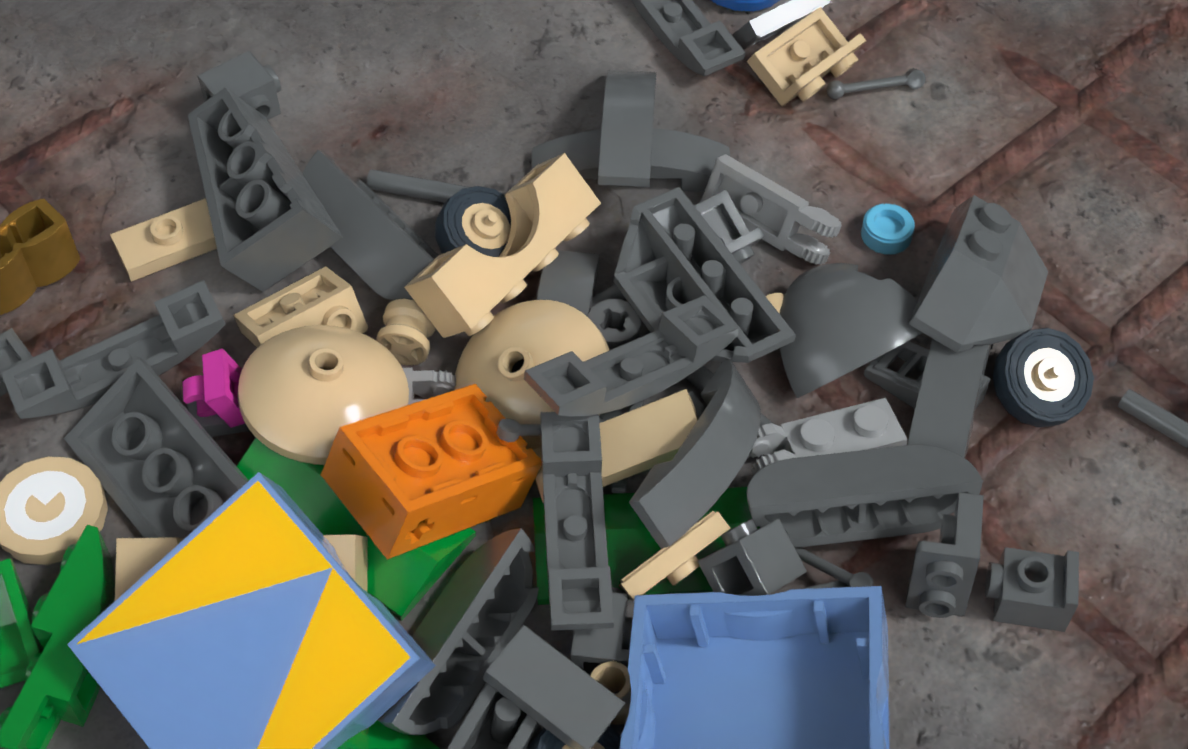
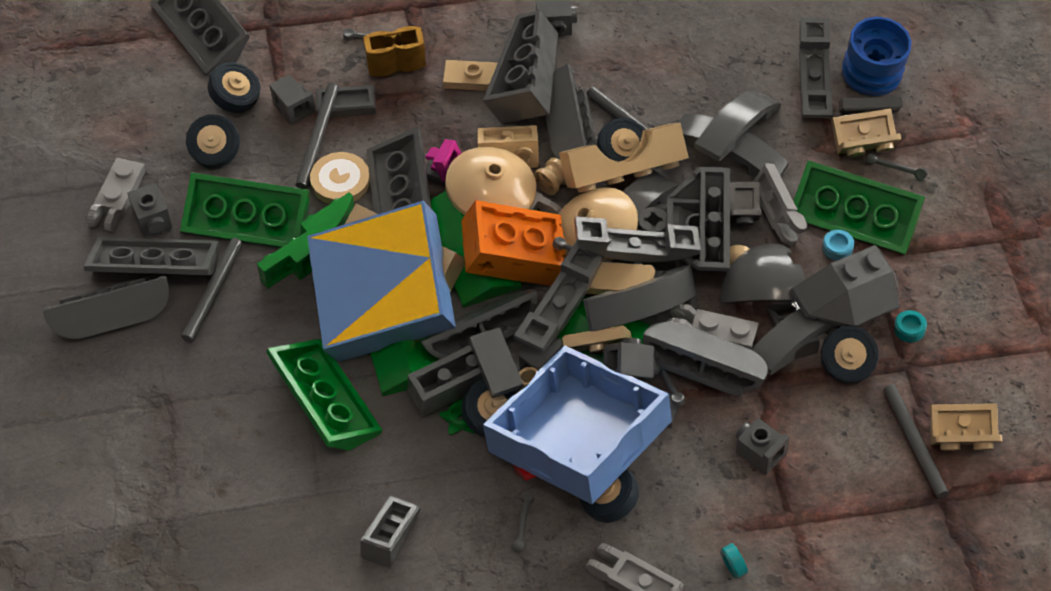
camera: 35 degrees right, 0 degrees up
dark grey slope [0,280,225,419] -> none
dark grey bracket [906,492,984,618] -> none
none -> green slope [793,160,925,255]
none -> teal tile [894,310,927,343]

